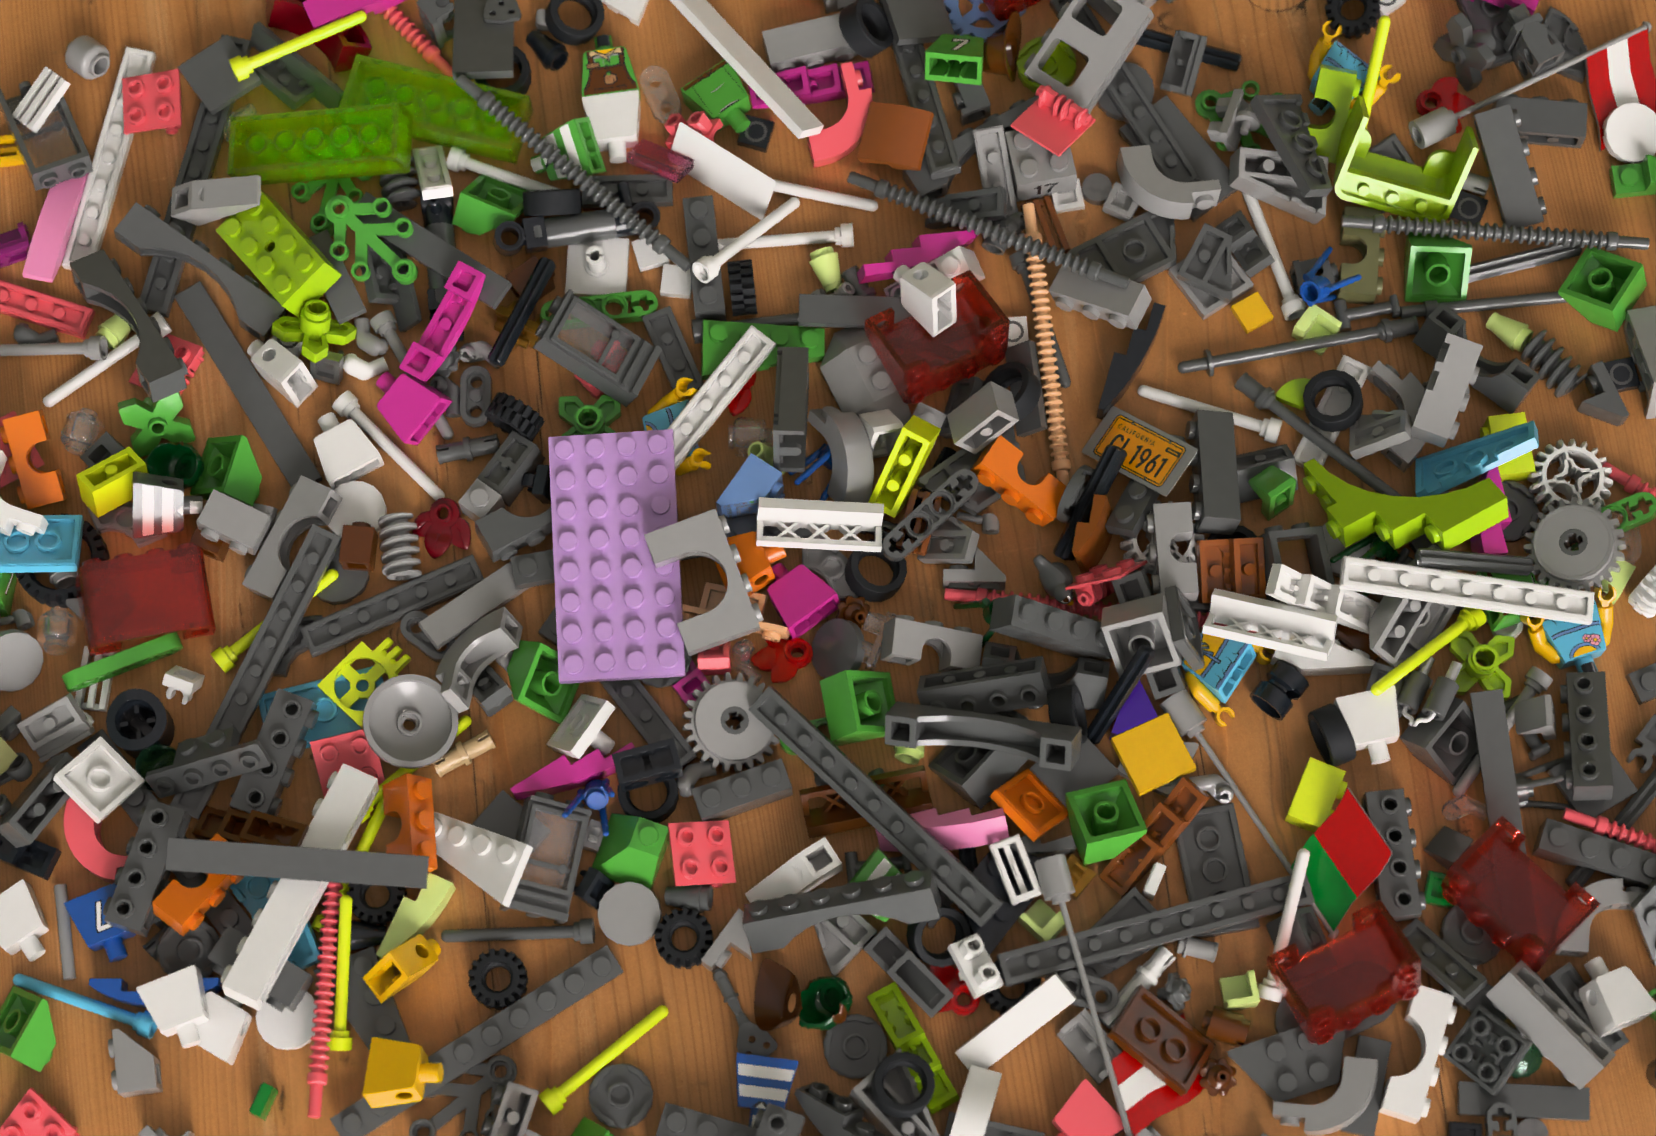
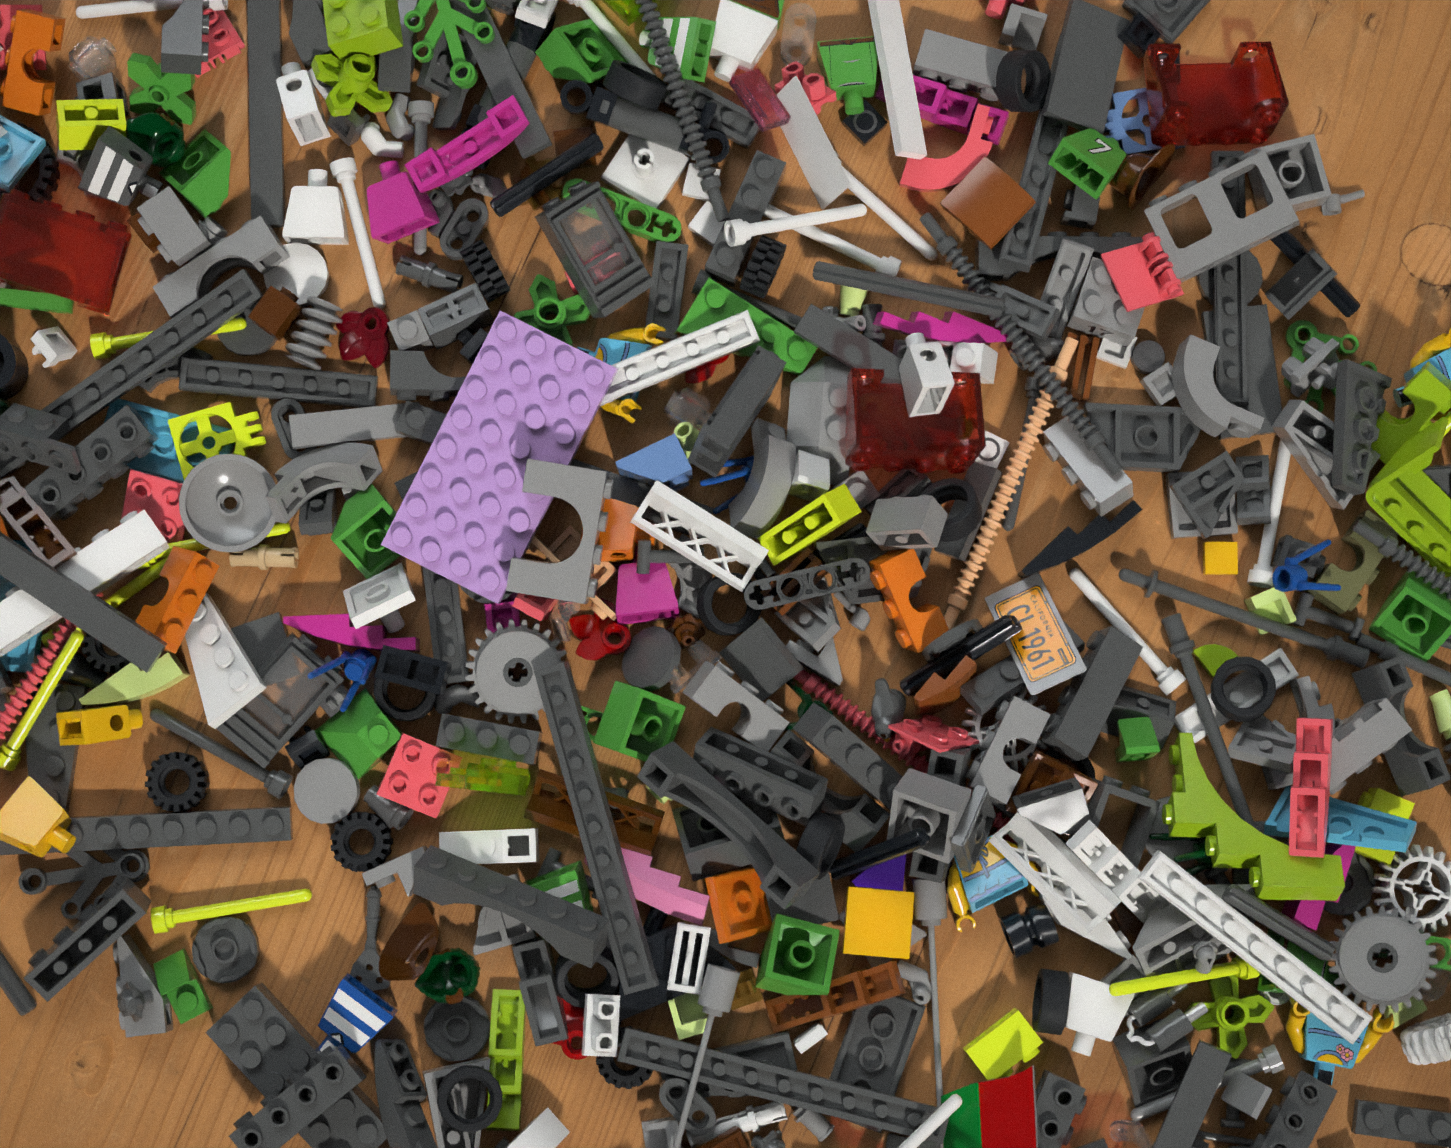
camera: 25 degrees right, 10 degrees up
white tile [955,973,1076,1070] -> none
lime tile [1016,37,1076,93] -> none
none -> clear neon green plate [435,758,530,796]
none -> dark grey piece [636,539,704,574]
none -> dark grey tile [719,617,804,702]
none -> dark grey axle [813,261,1004,317]
none -> slope [1012,777,1092,835]
none -> light grey arm [1193,941,1218,974]
none -> coral slope [1289,717,1333,858]

